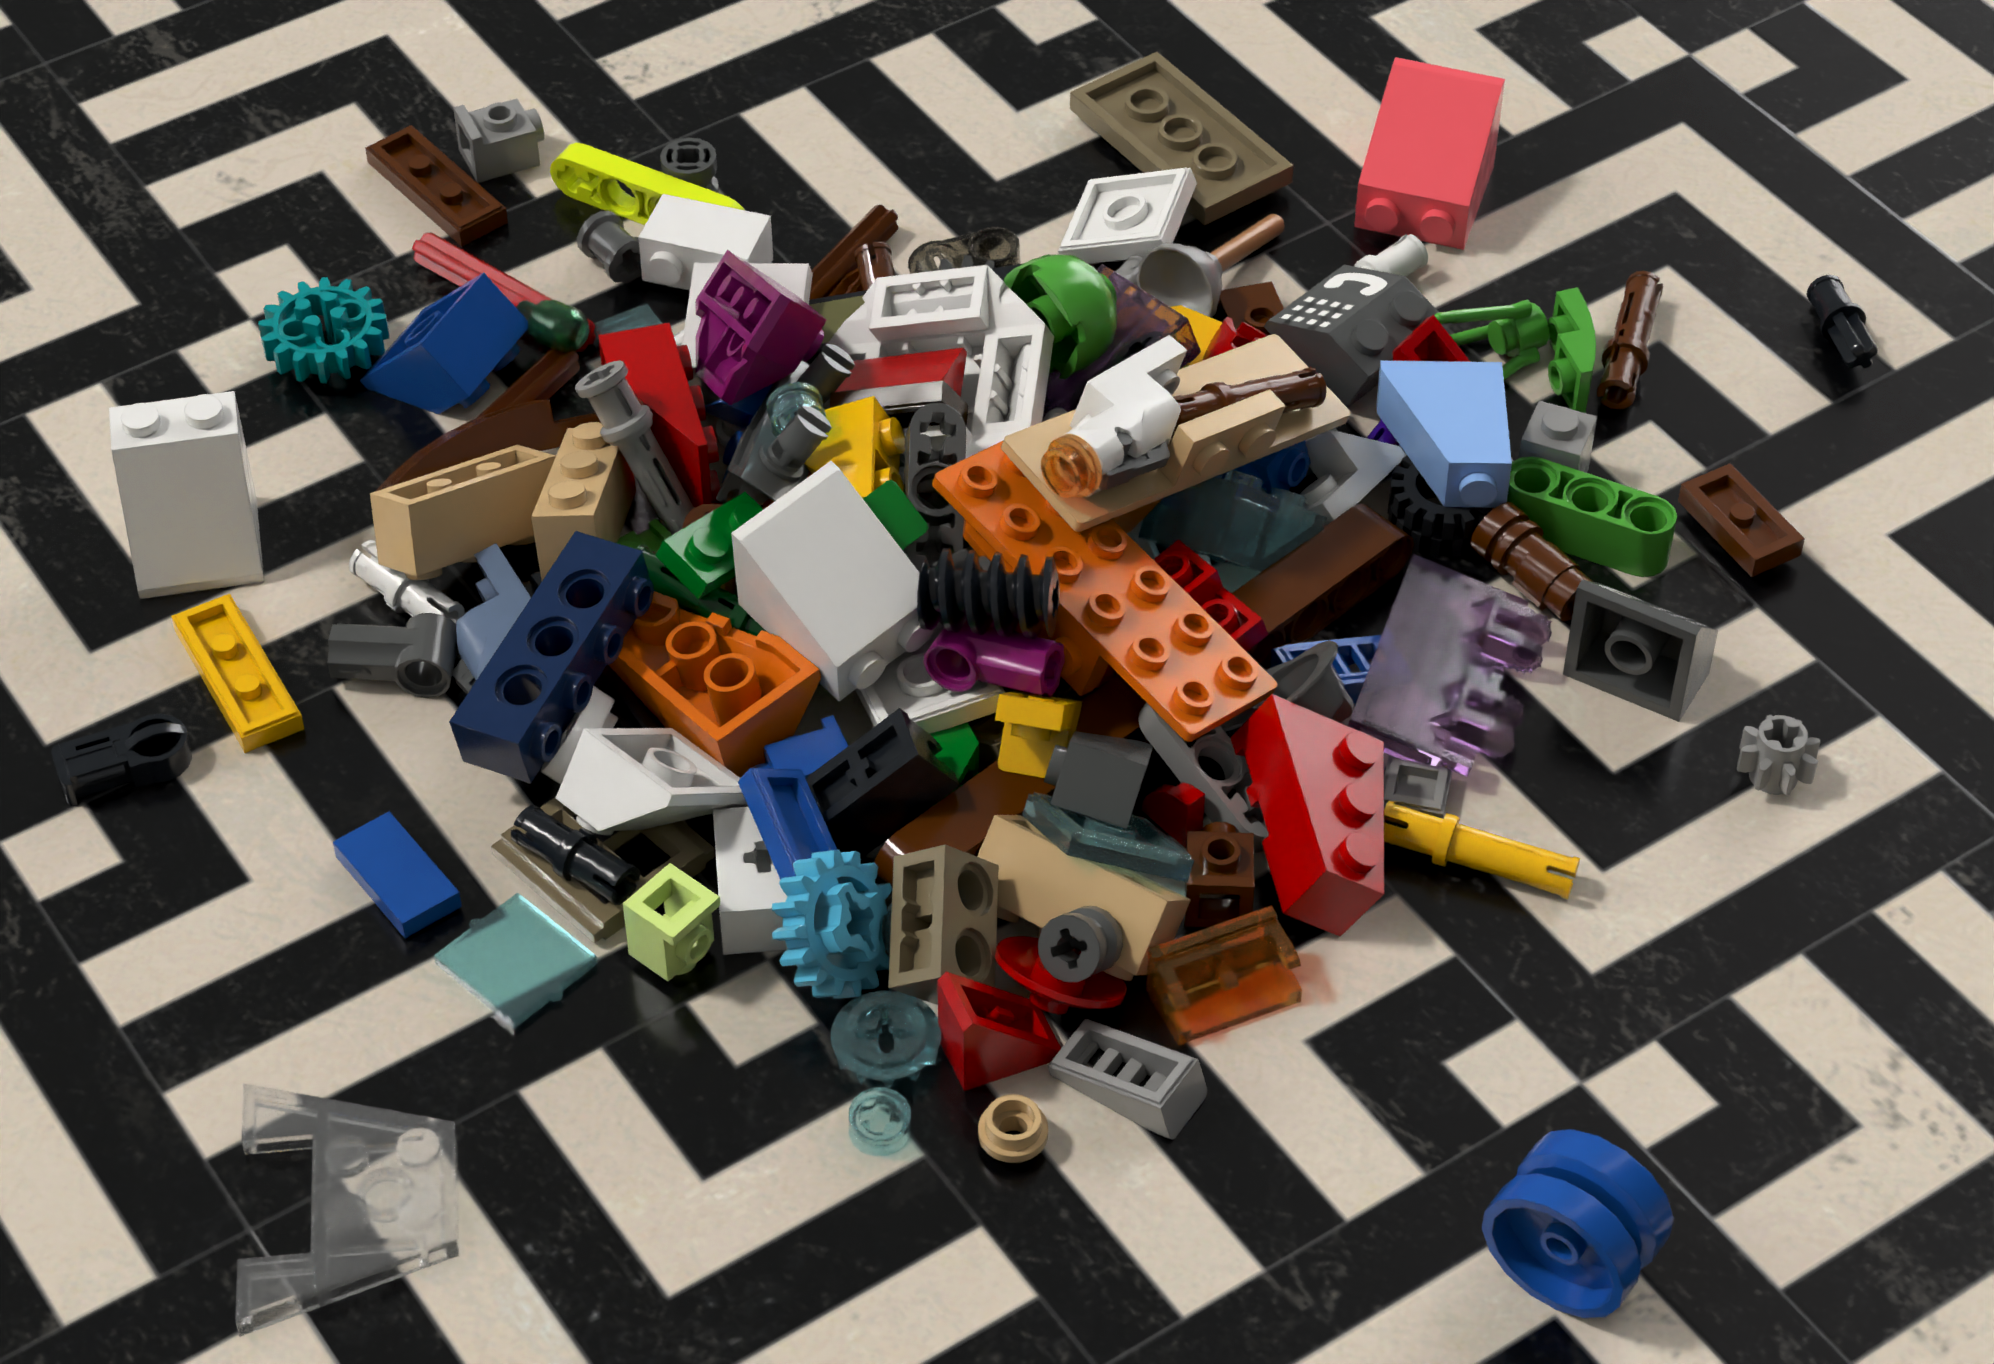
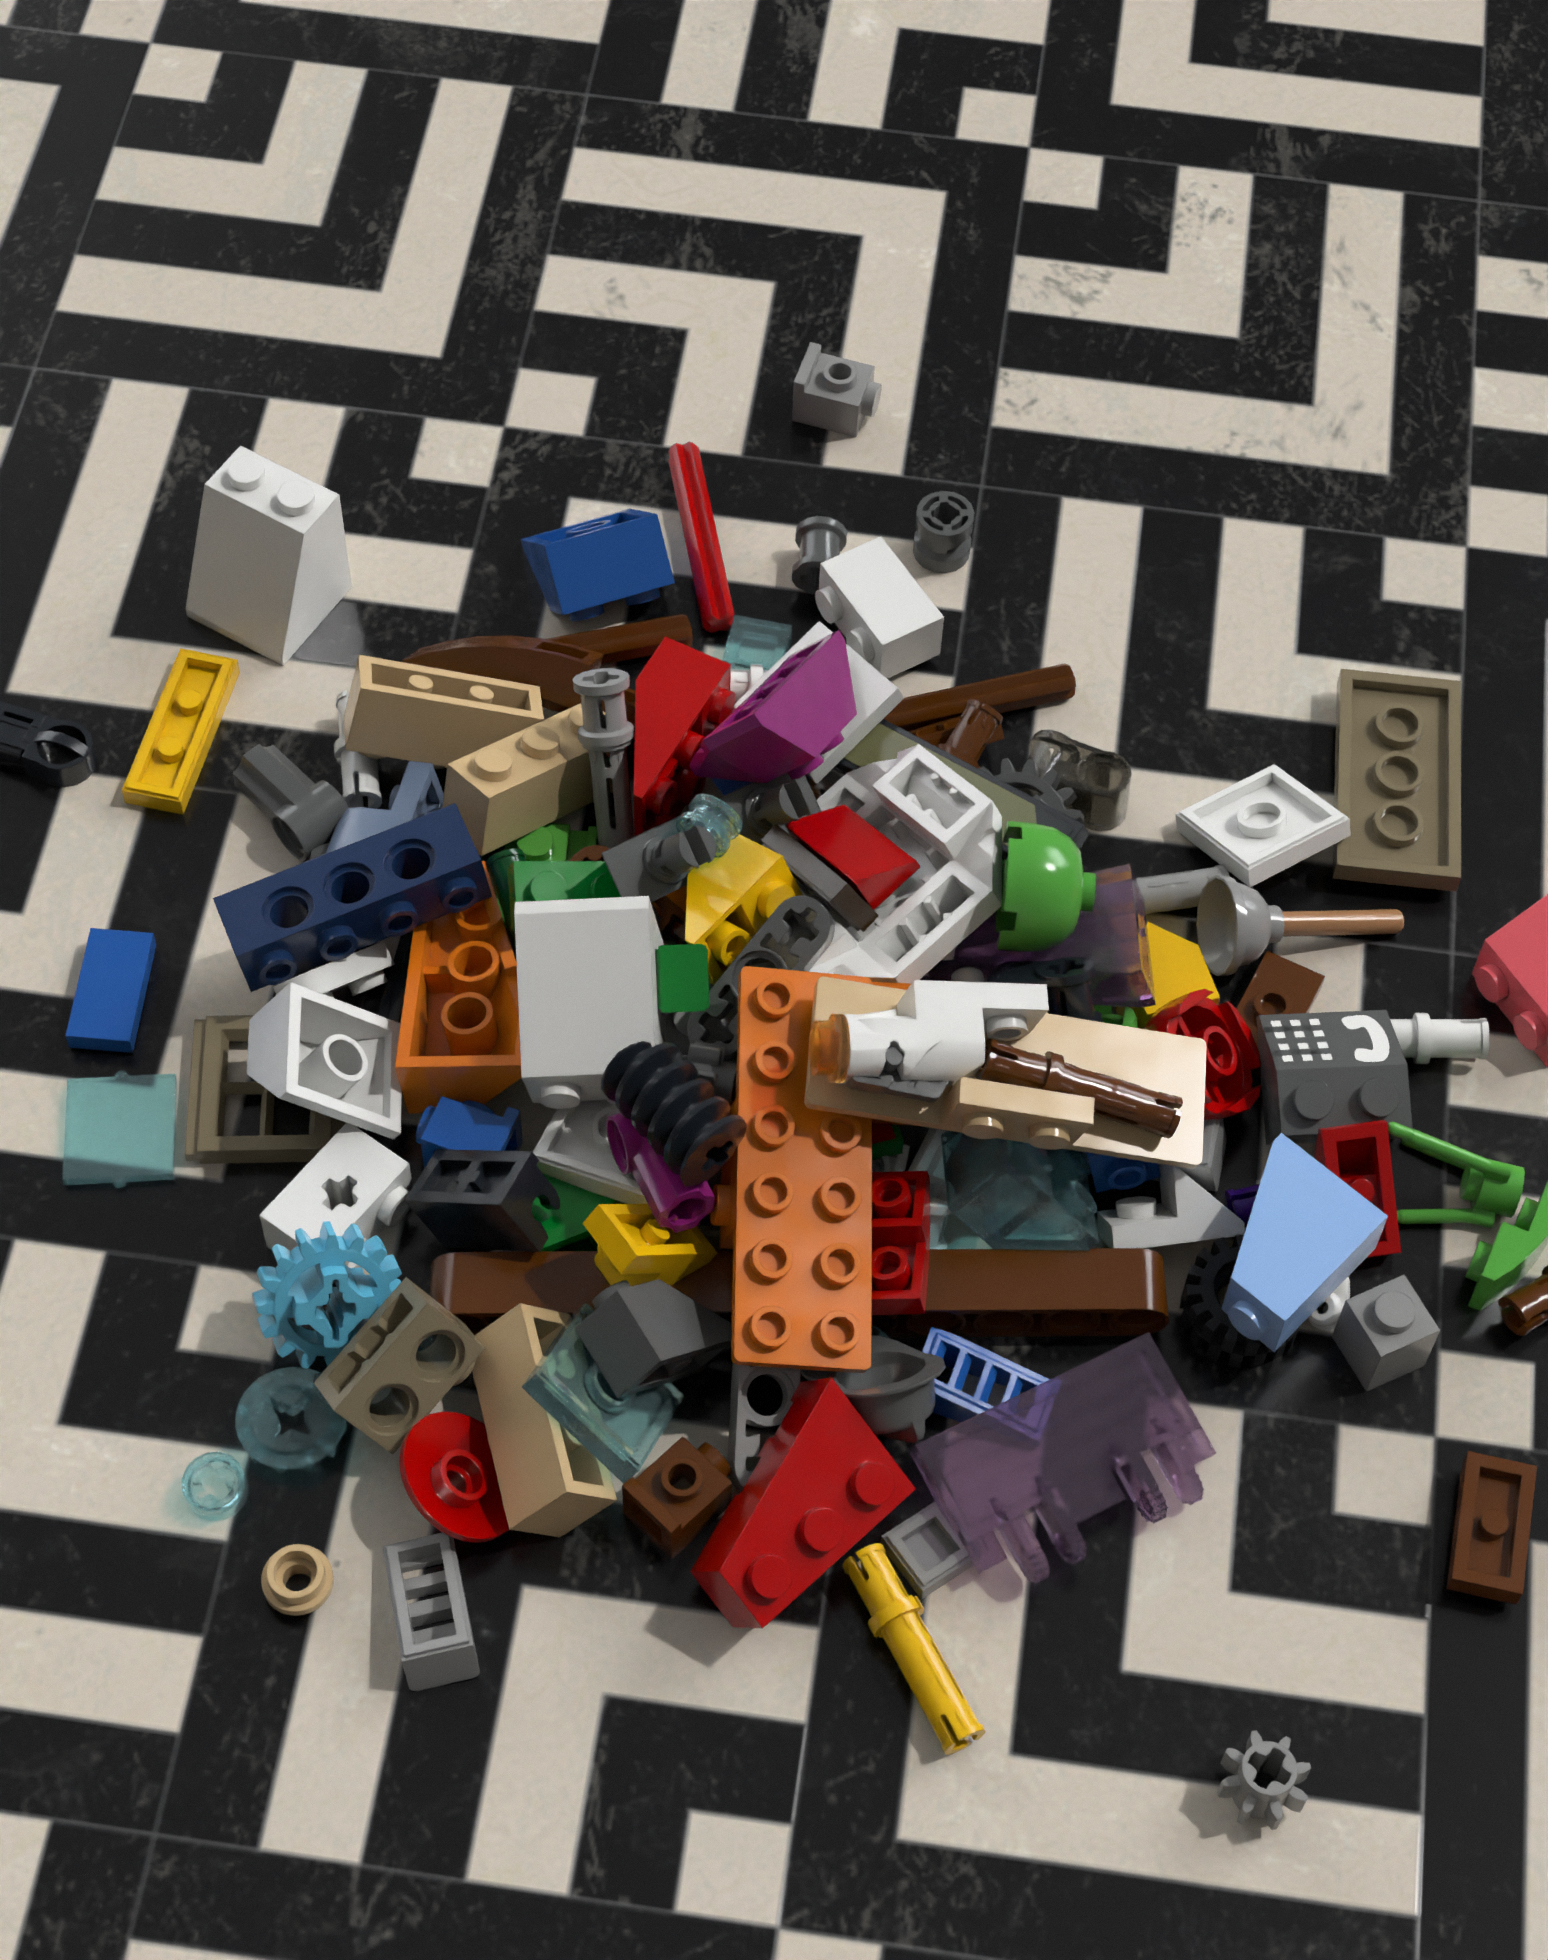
camera: 40 degrees right, 10 degrees up
teal gear [258,277,389,383] -> none
reddish brown tile [365,125,508,247] -> none
black pin [511,805,640,905] -> none
clear green cylinder [516,300,590,353] -> none
neon yellow beam [550,142,745,225] -> none
yellowish green brick [623,863,720,981] -> none
blue tile [738,768,837,880] -> none
red slope [937,971,1061,1091] -> none
dark grey wheel [1038,906,1123,982] -> none
red tile [1141,782,1205,848] -> none
clear orange hinge [1146,906,1302,1046] -> none
reddish brown axle [1470,502,1593,621] -> none
bright green beam [1507,456,1677,577] -> none
dark grey slope [1563,579,1718,722] -> none

